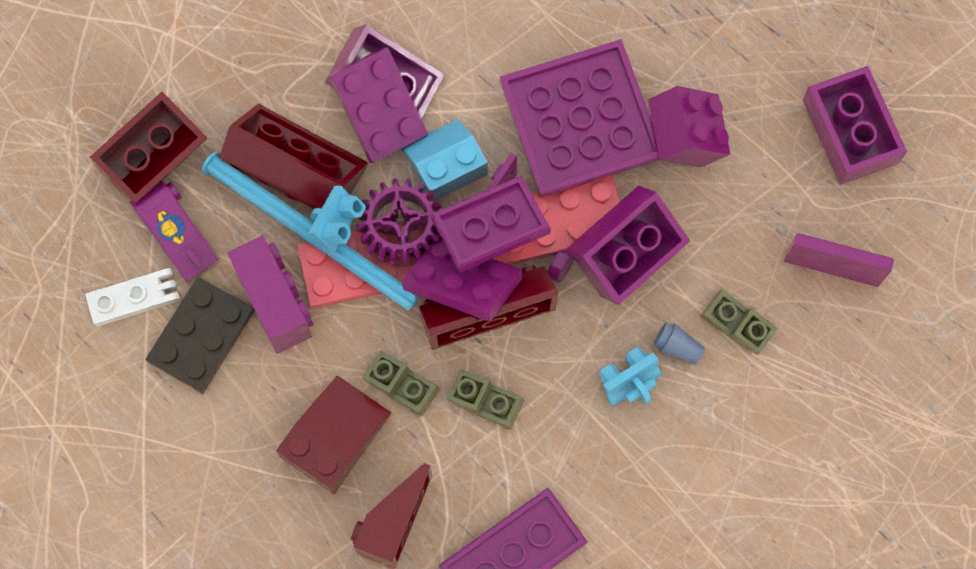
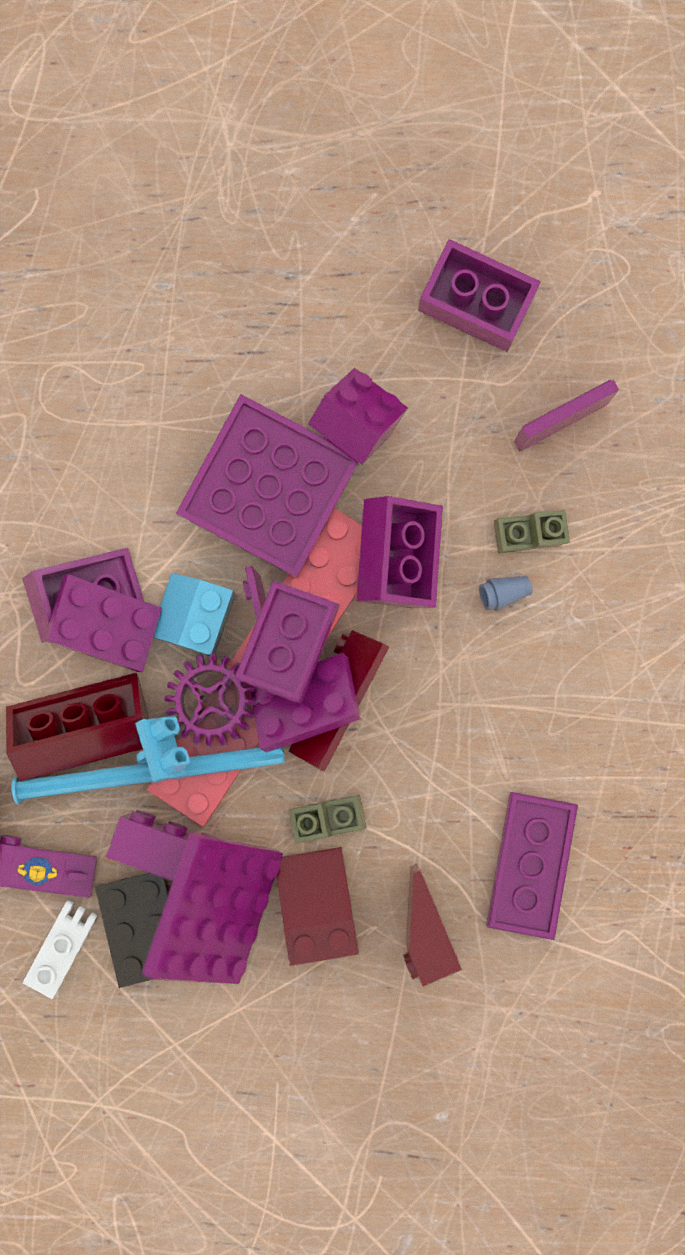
camera: 45 degrees left, 10 degrees up
olive slope [447,370,525,430] -> none
magenta tile [548,249,574,283] -> none
medium azure hips [599,347,662,407] -> none
none -> magenta plate [142,833,283,984]

